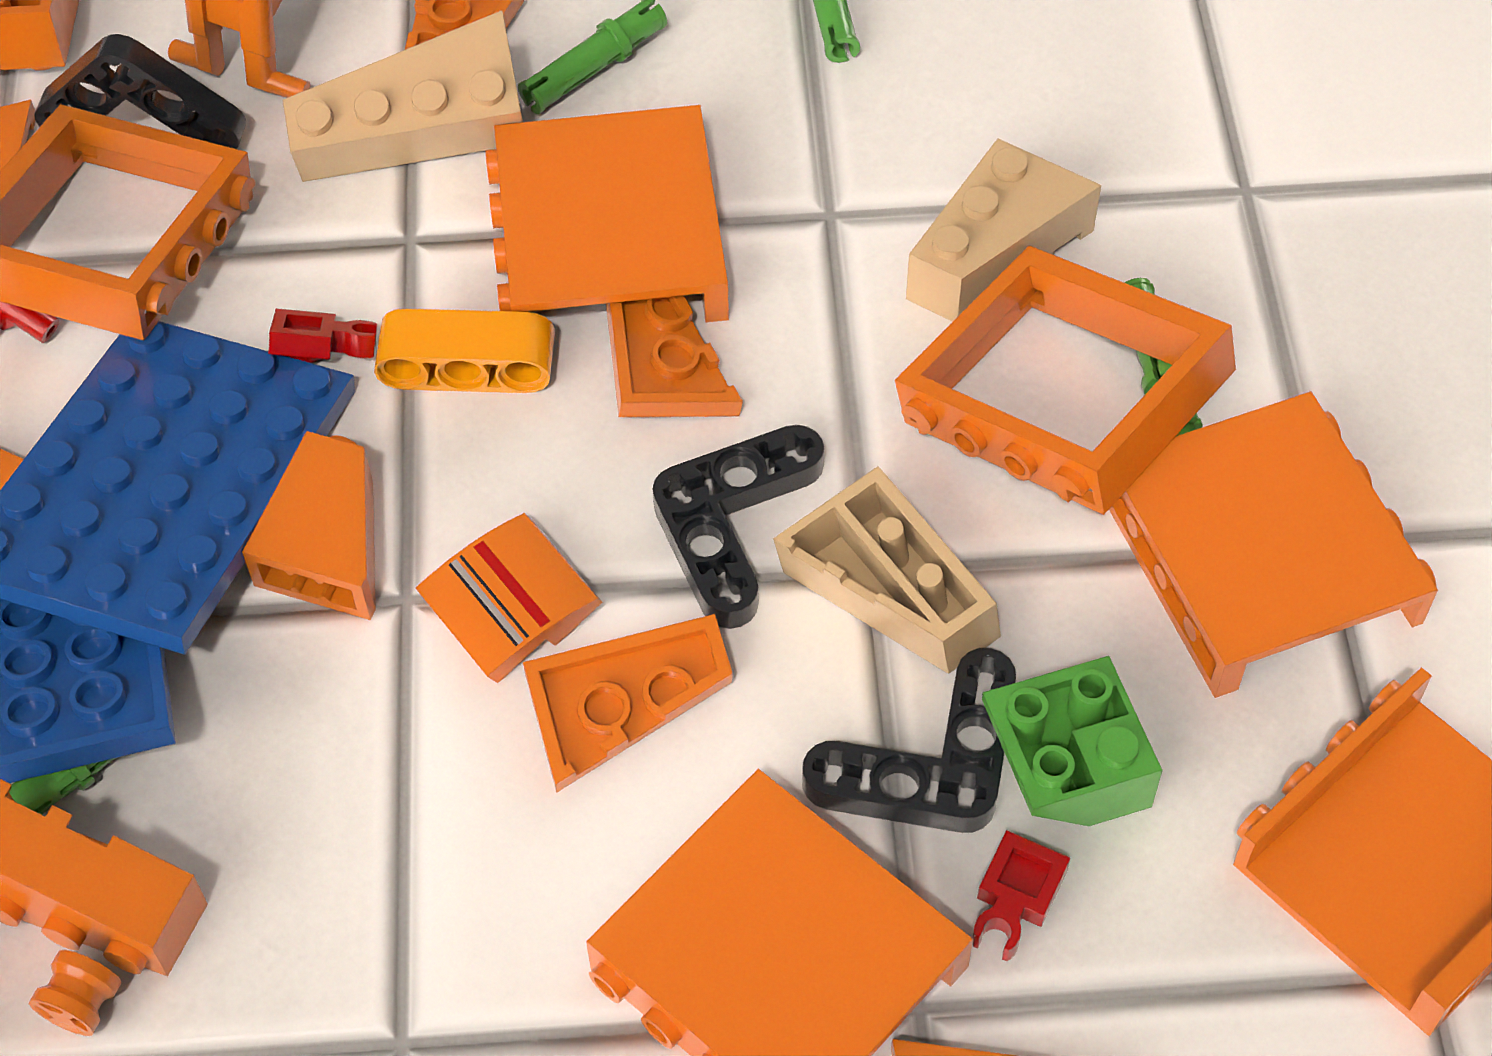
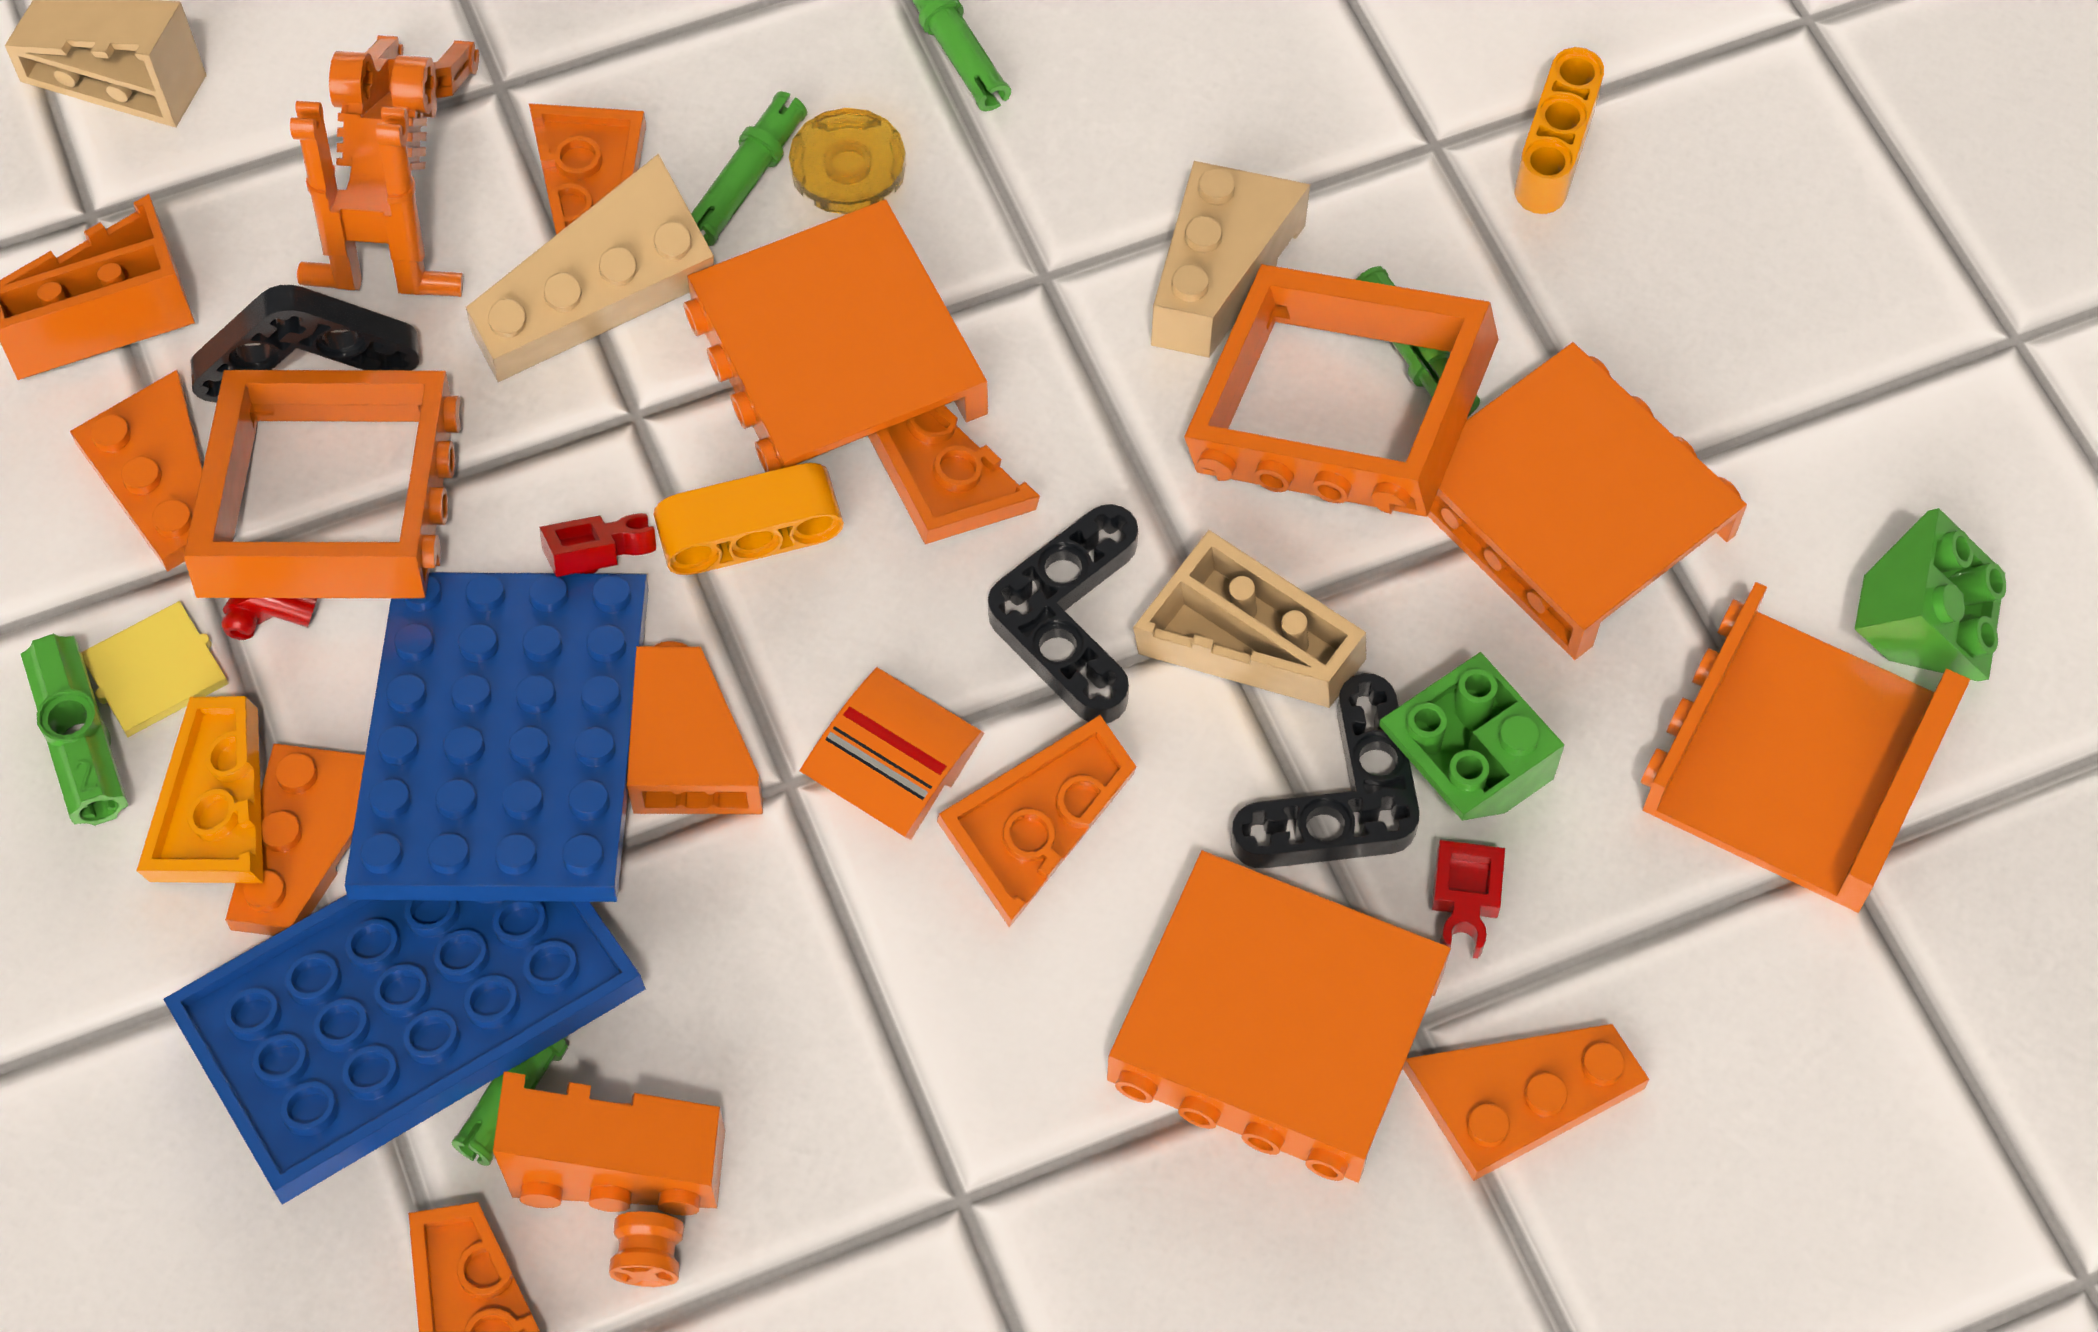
camera: 20 degrees left, 5 degrees up
none -> clear yellow tile [789,108,906,214]
none -> light orange beam [1514,47,1604,214]

